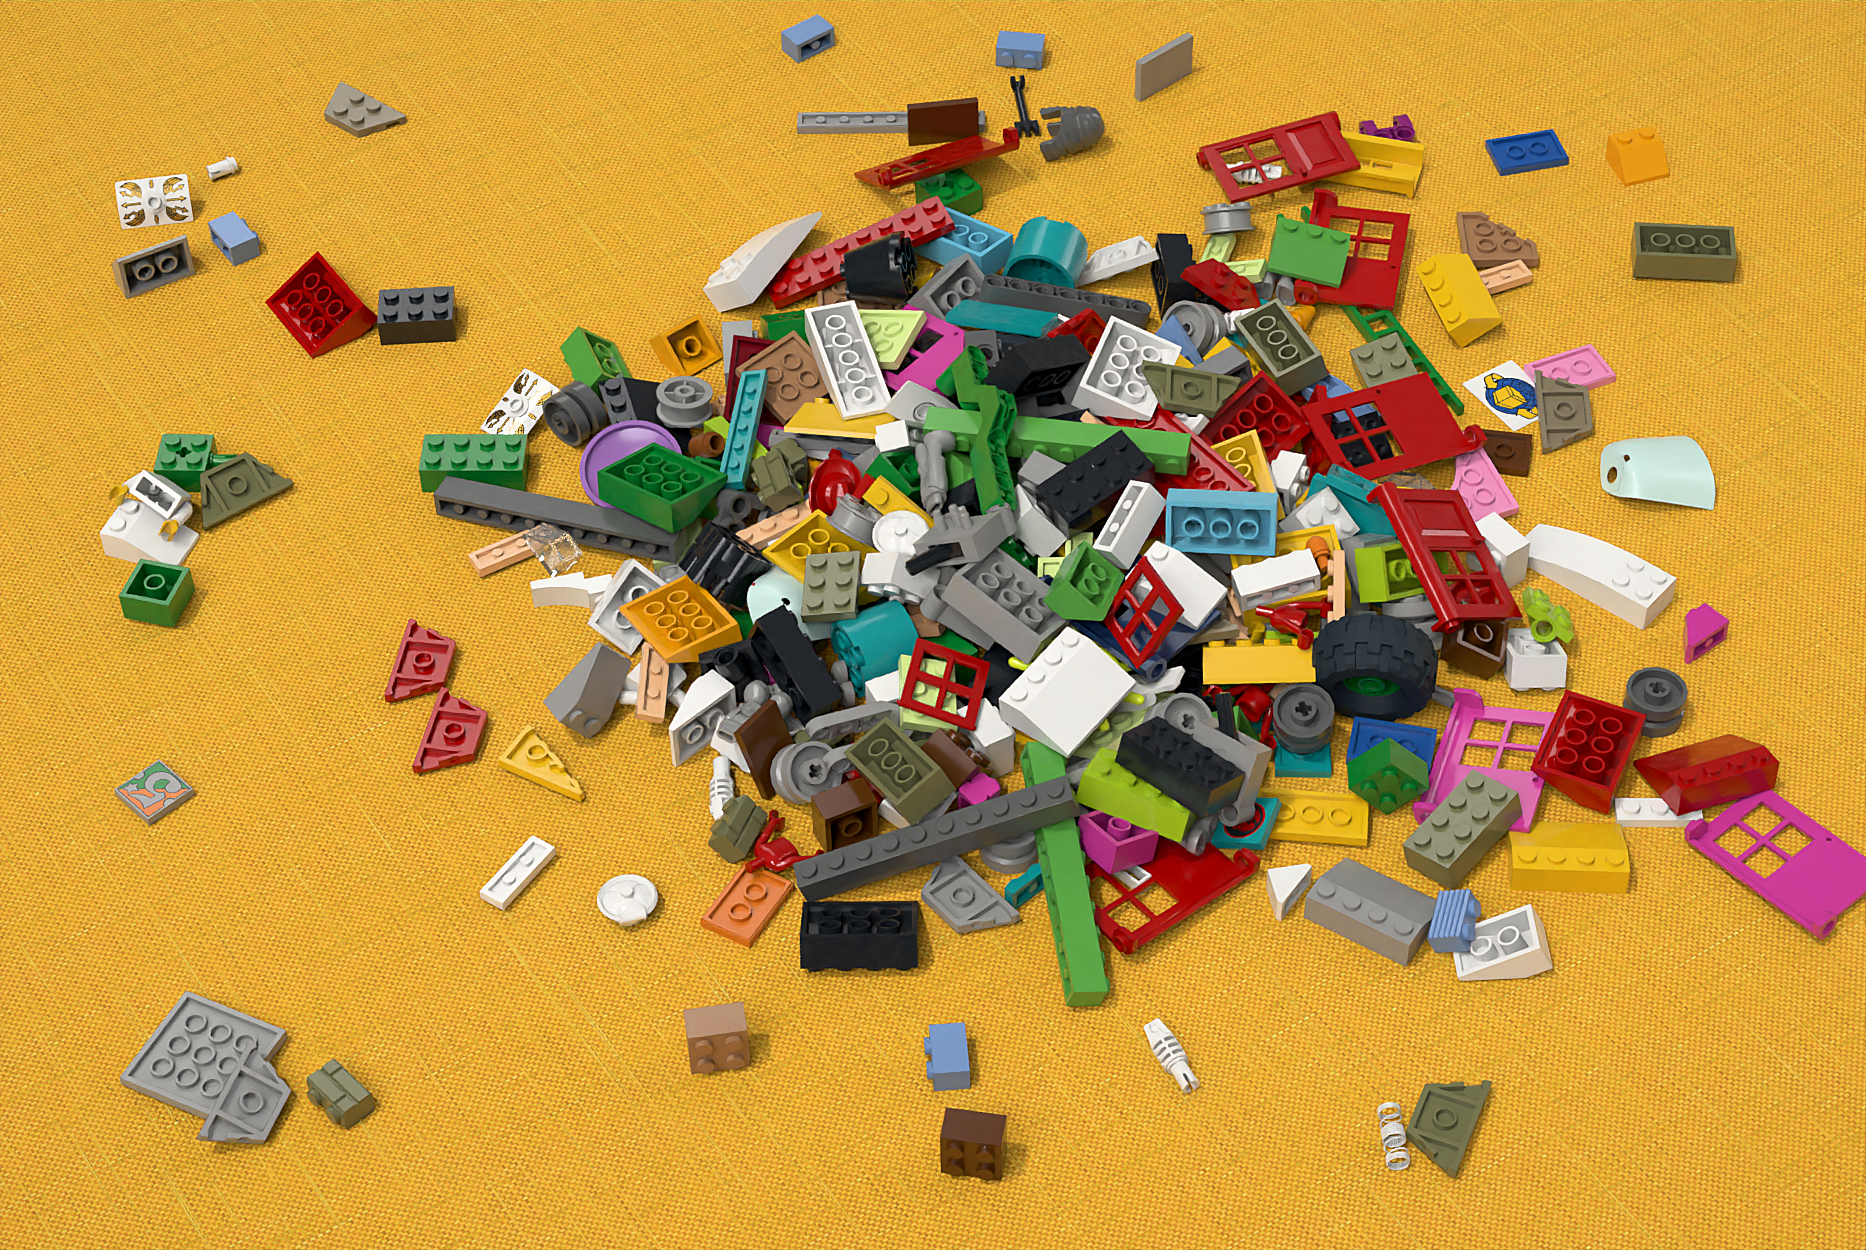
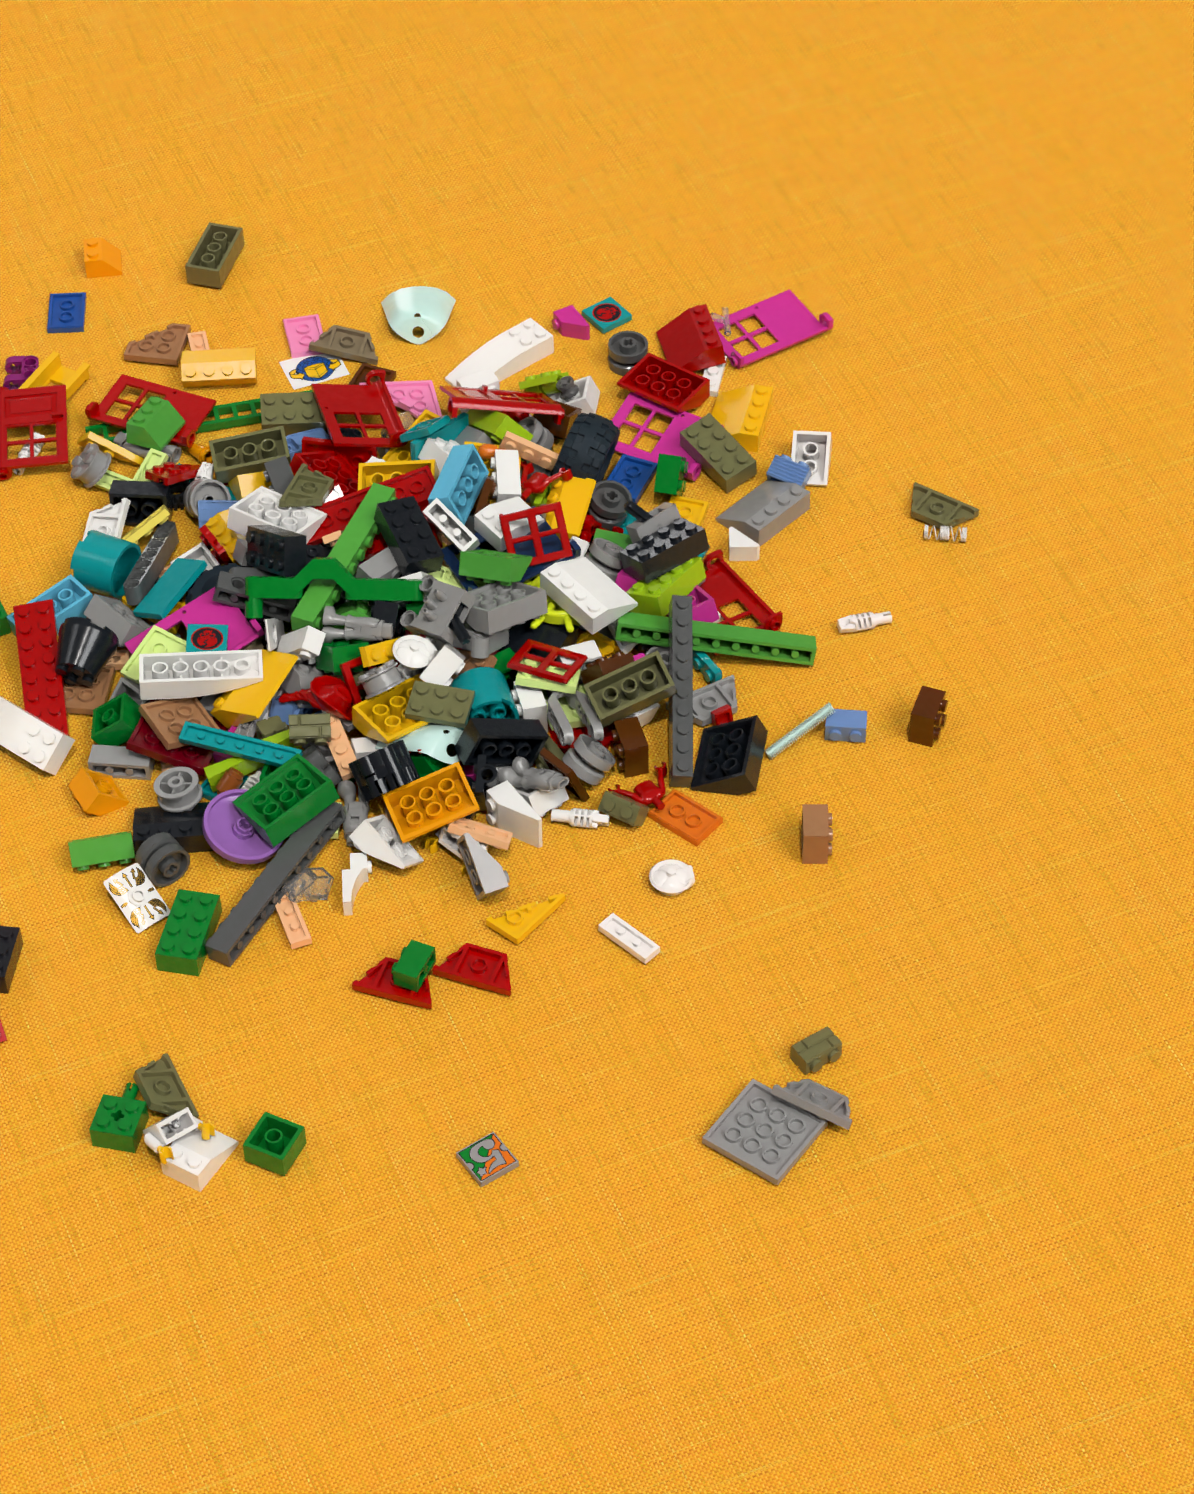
camera: 80 degrees left, 0 degrees up
none -> yellow wing [77,431,144,467]
none -> light yellow plate [121,504,170,544]
none -> tile [186,624,229,652]
none -> green brick [391,939,436,992]
none -> reddish brown plate [474,475,496,515]
none -> dark grey wheel [556,376,579,399]
none -> teal tile [582,296,632,334]
none -> clear piece [710,307,731,336]
none -> red tile [711,704,733,726]
none -> light aqua axle [764,702,835,760]

